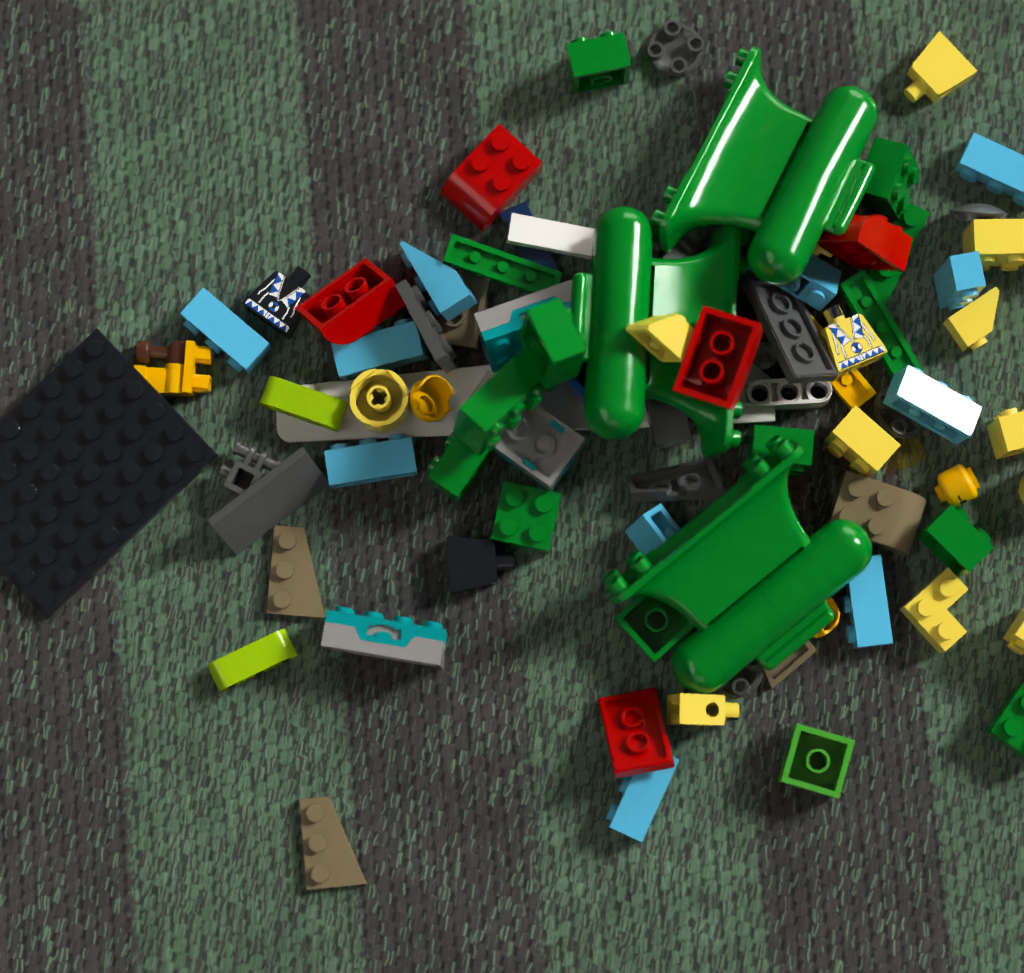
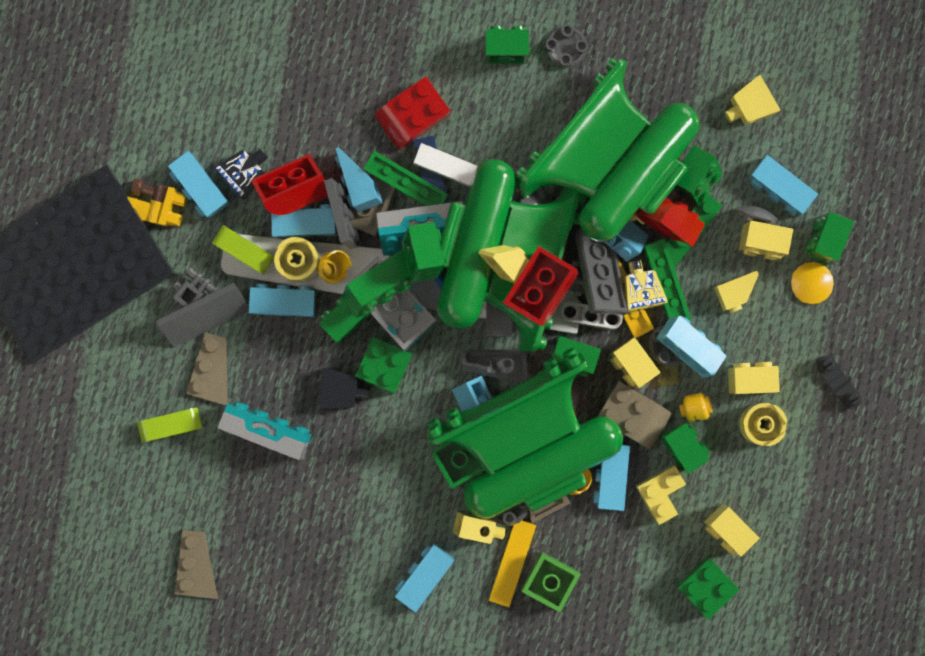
camera: 10 degrees right, 5 degrees up
red tile [598,687,675,779] -> none
medium azure brick [933,251,986,312] -> none
none -> yellow tile [489,520,536,607]

